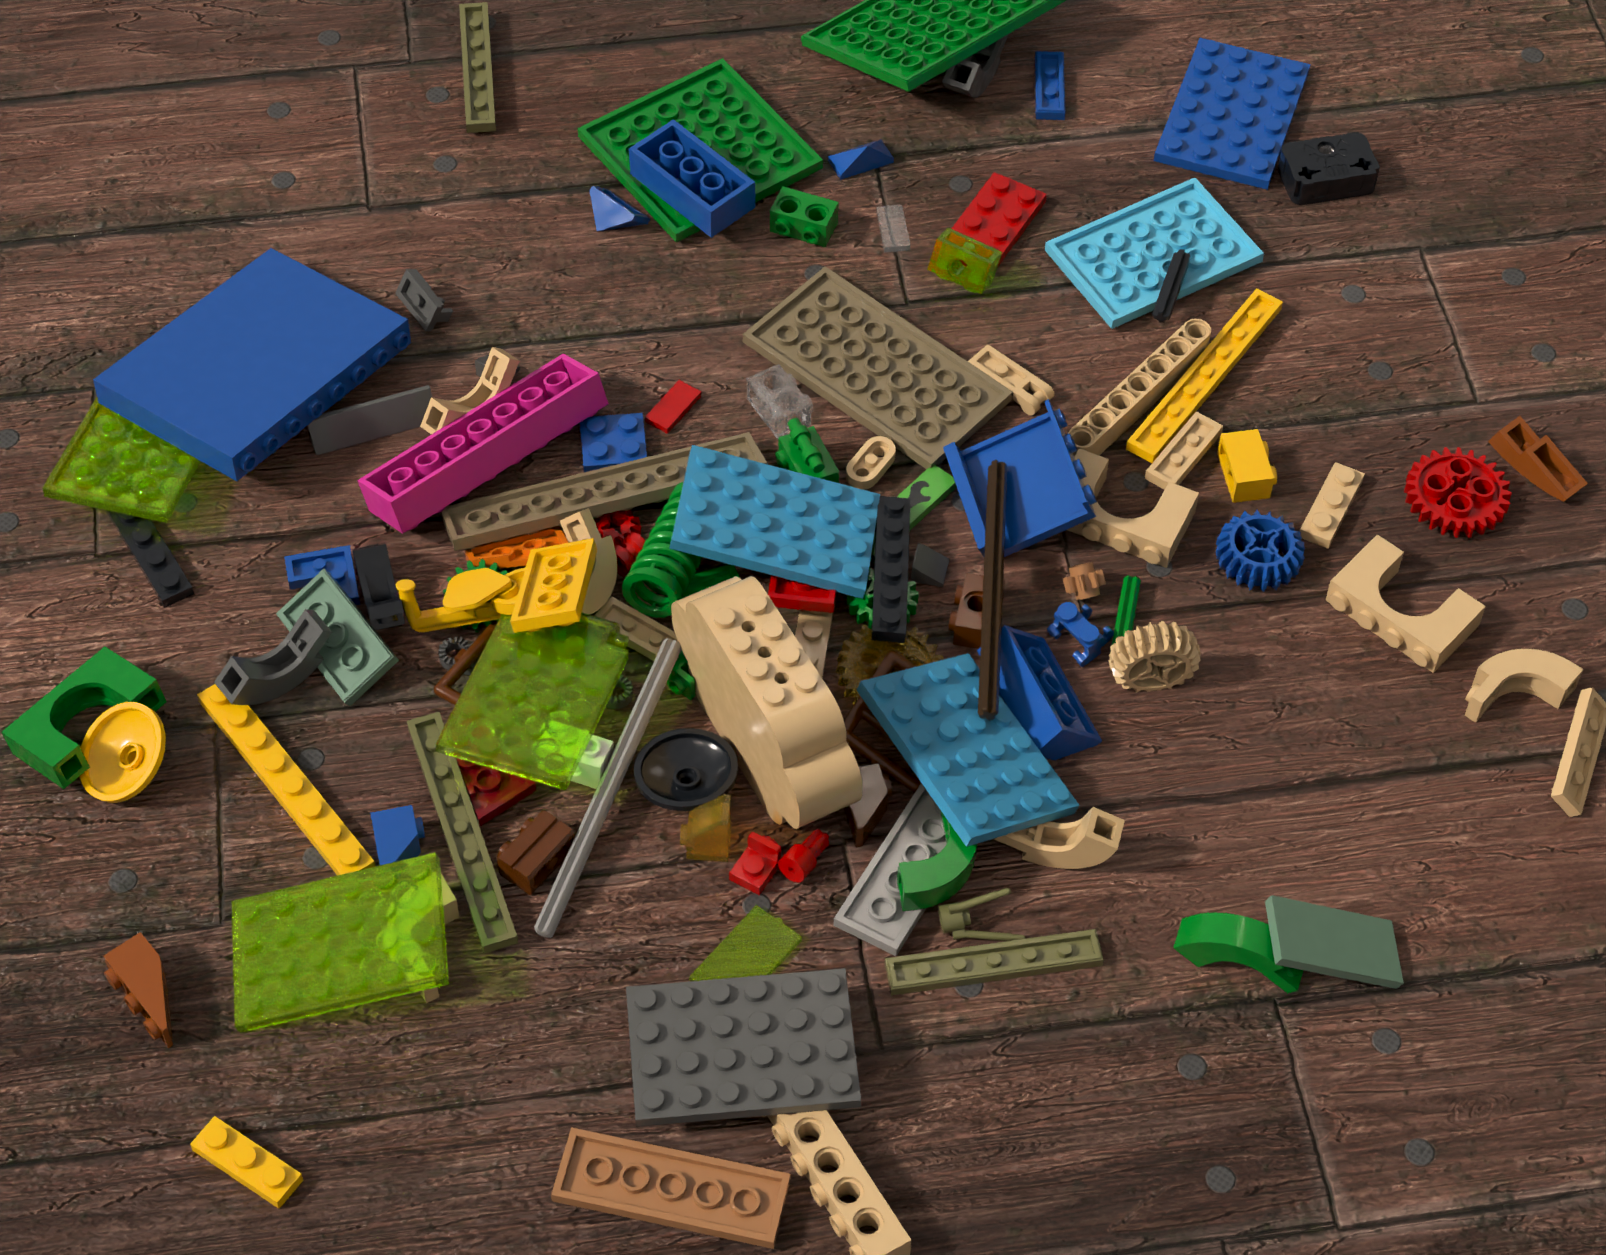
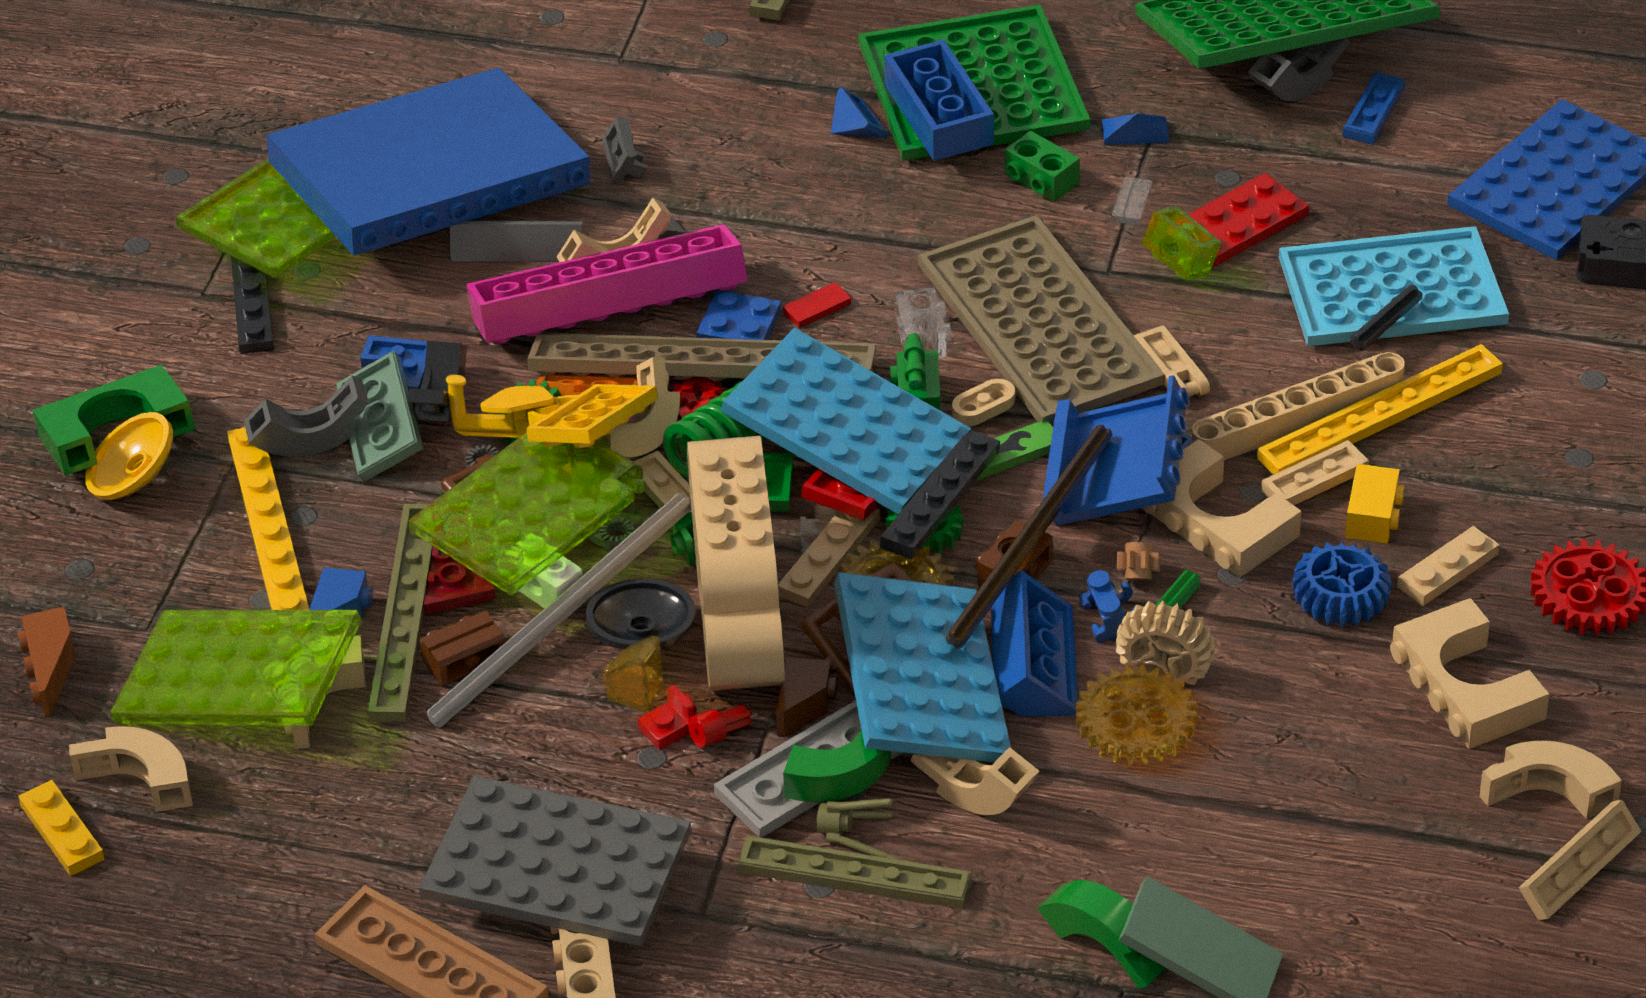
camera: 25 degrees right, 10 degrees down
clear neon green piece [689,905,802,981] -> none
dark grey slope [911,543,949,587] -> none
none -> tan arch [69,726,193,812]
none -> clear yellow gear [1076,664,1197,765]

